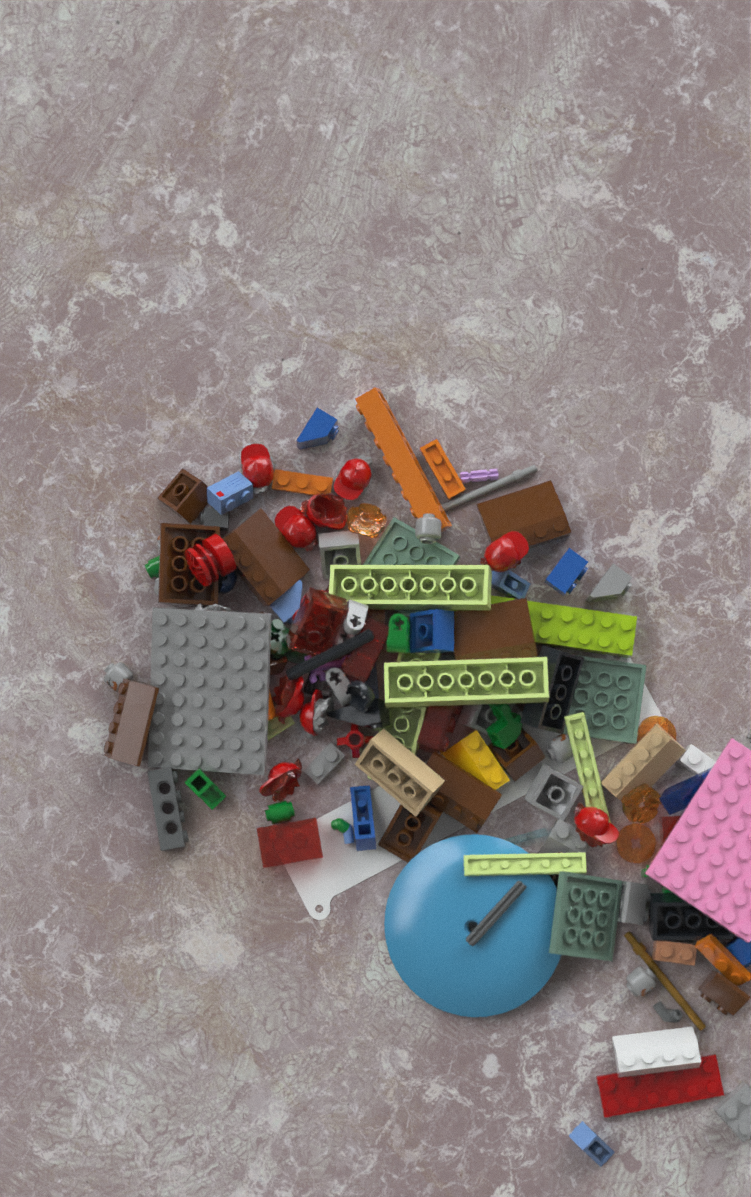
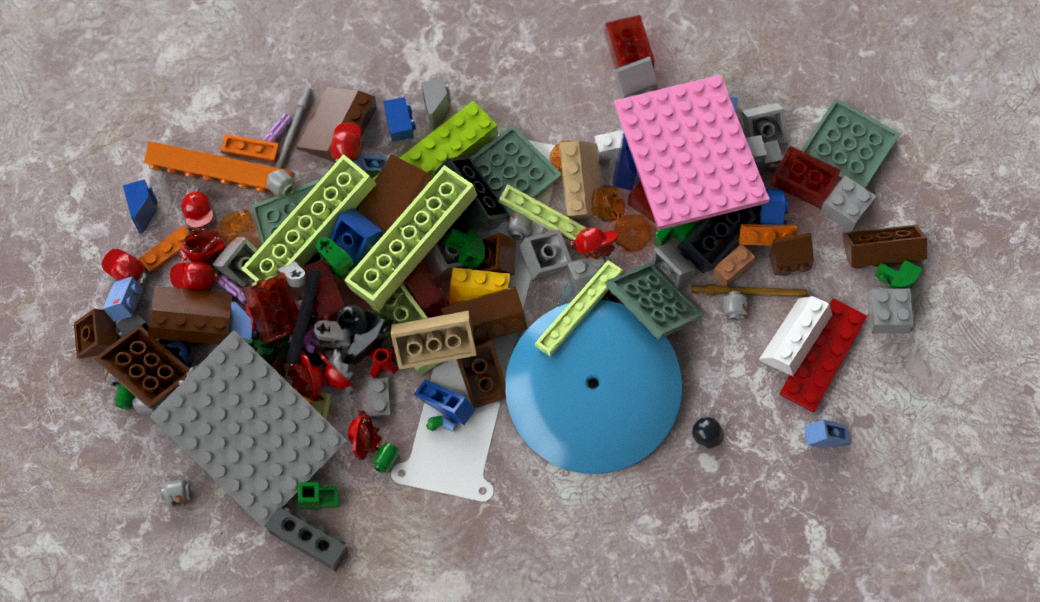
camera: 45 degrees left, 15 degrees down
slope [104,678,159,767] -> none
red wheel [185,534,236,587] -> none
clear red brick [257,818,324,868] -> none
dark grey axle [466,881,526,946] -> none
dark grey arm [653,1001,683,1023] -> none
none -> lavender axle [218,275,250,304]
none -> black hair [692,417,723,449]

